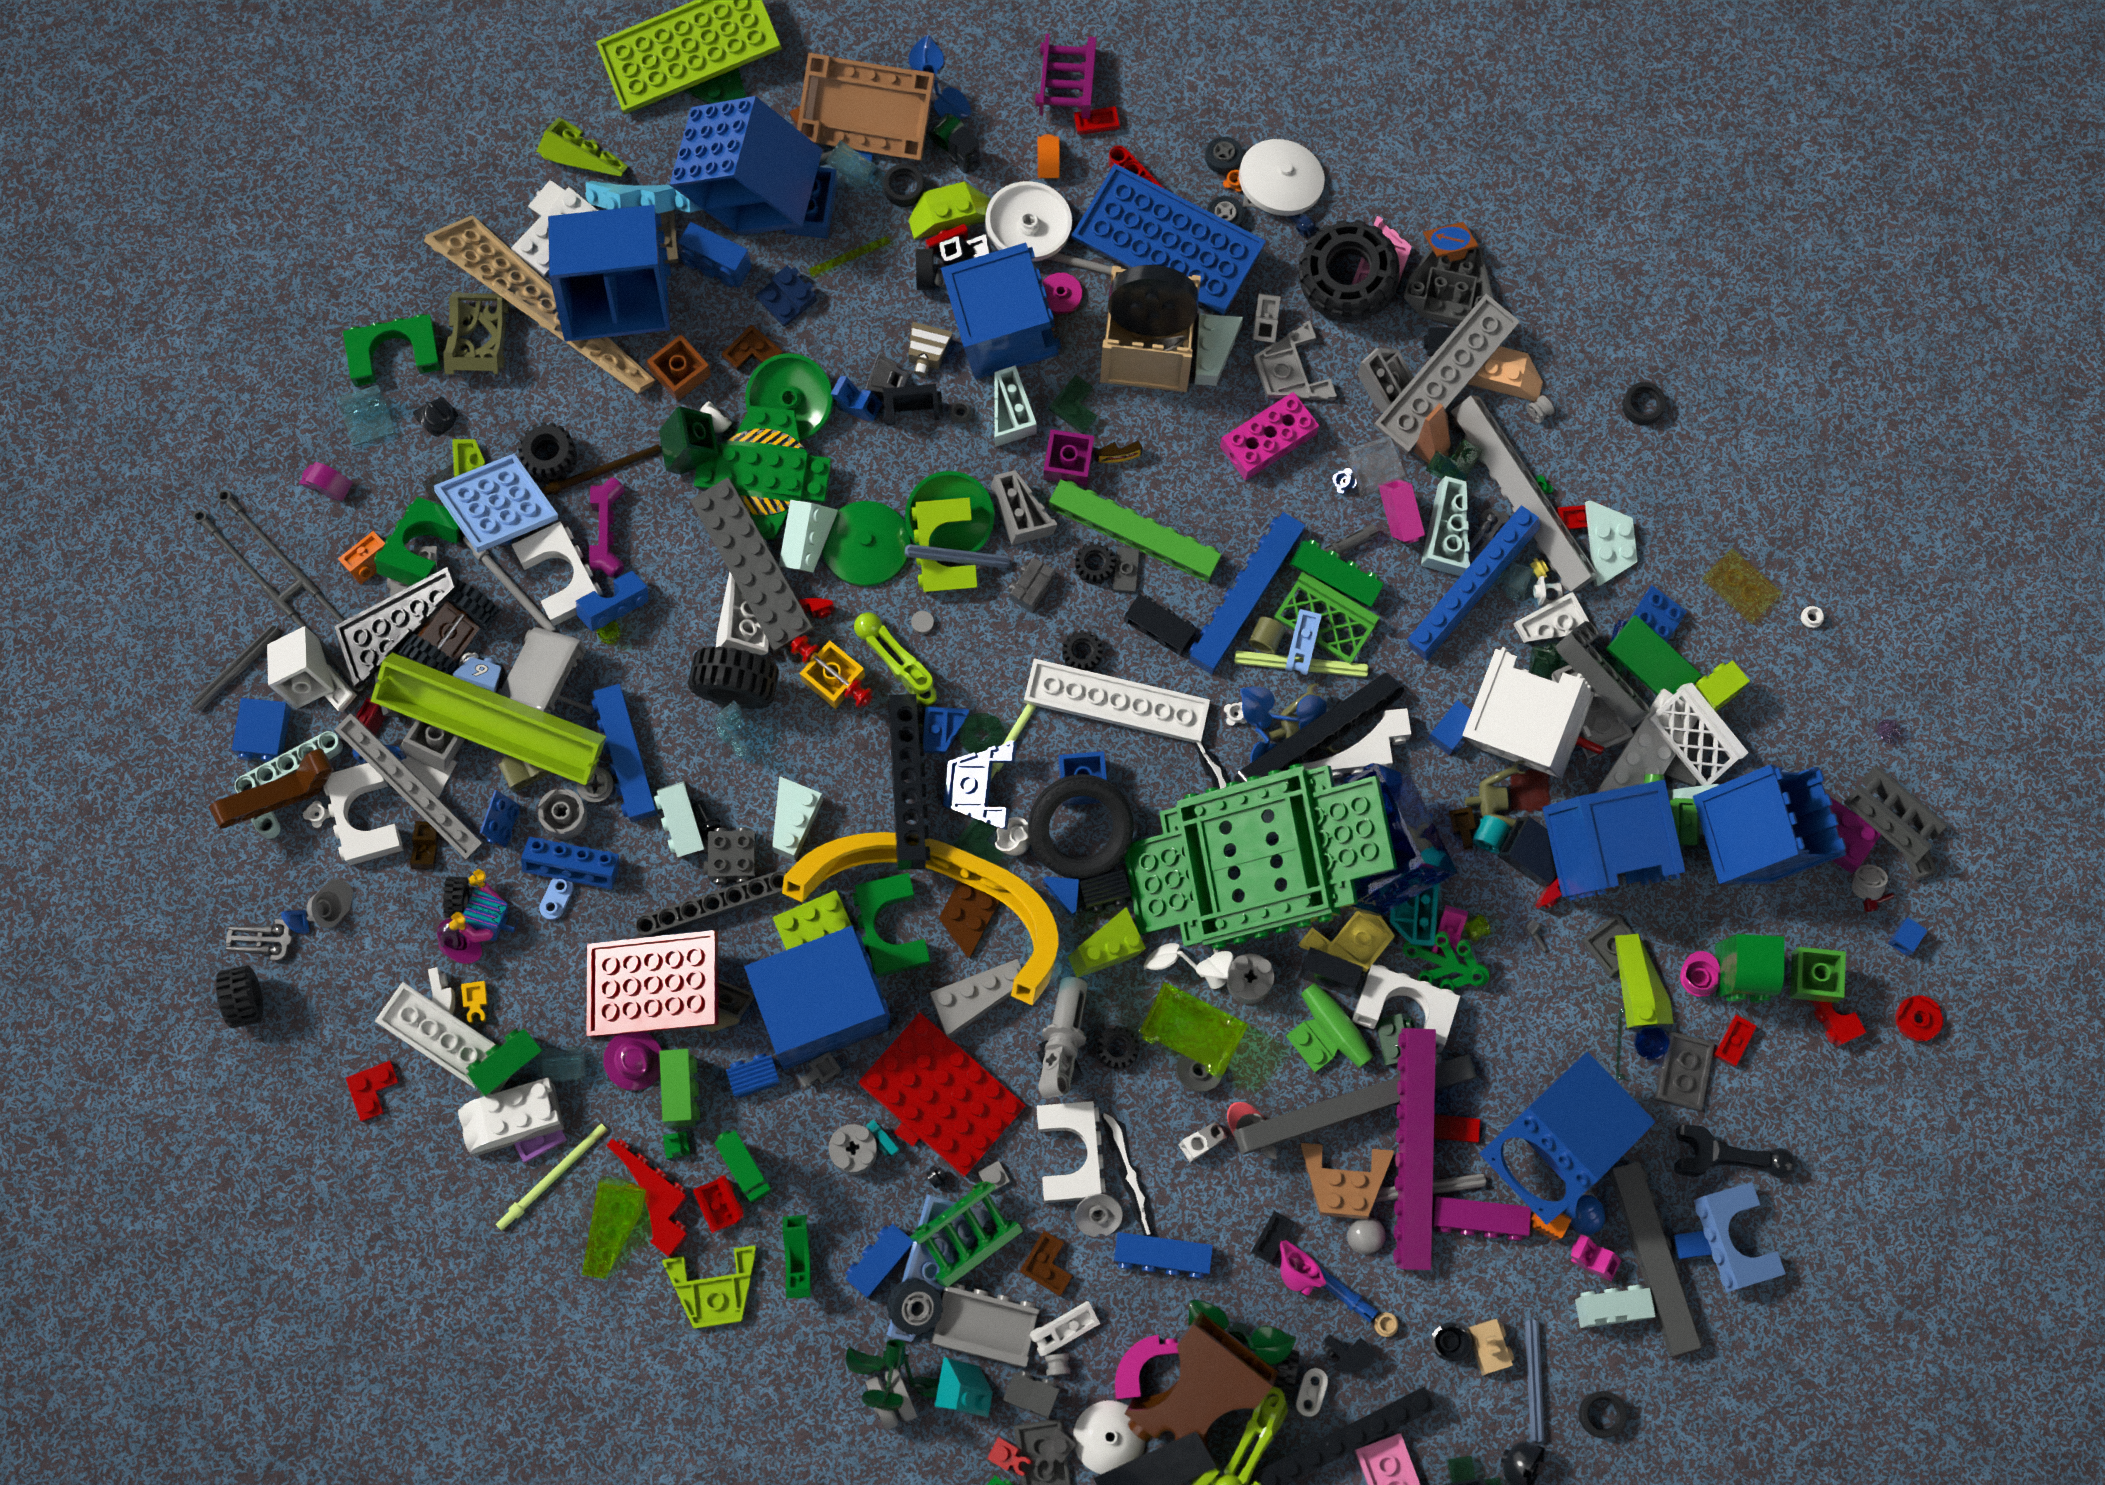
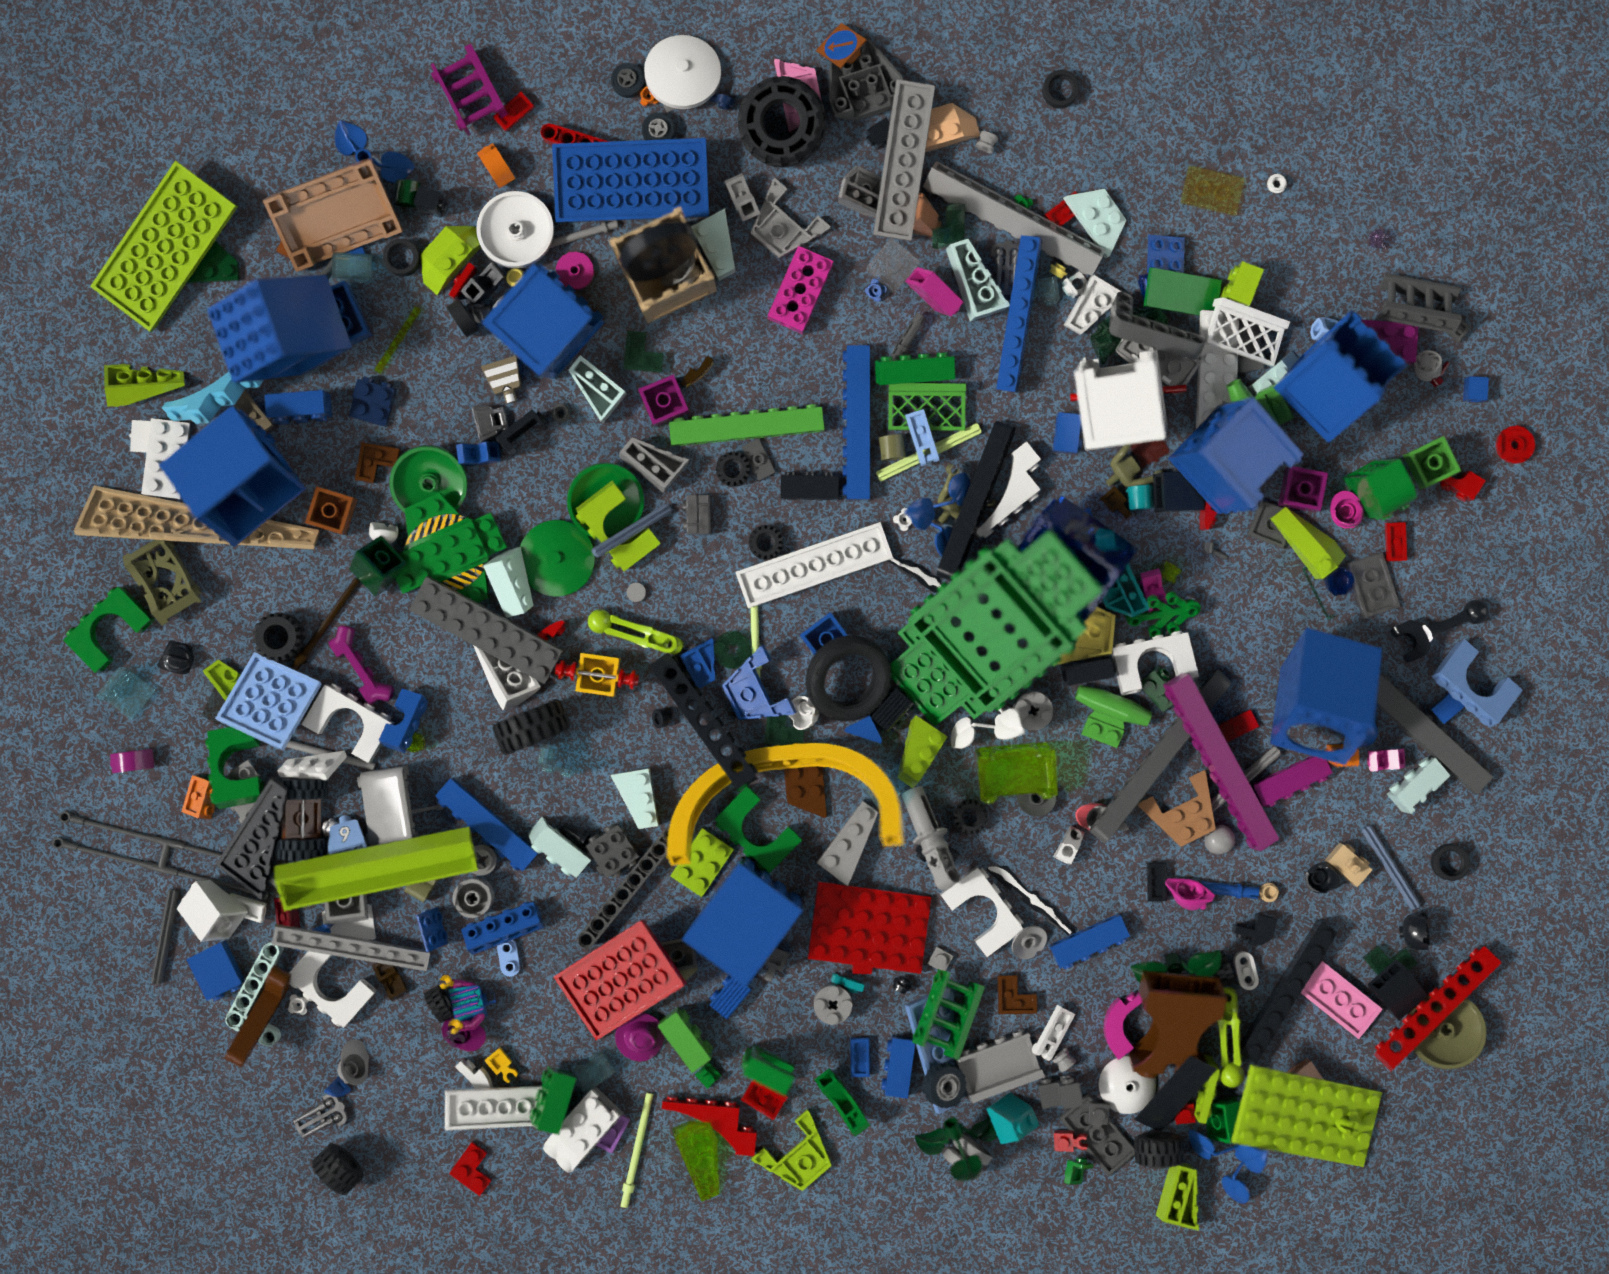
camera: 30 degrees left, 15 degrees up
none -> white wing [278,751,347,780]
none -> black tile [652,708,672,728]
none -> blue plate [850,1037,870,1077]
none -> magenta brick [1278,466,1328,513]

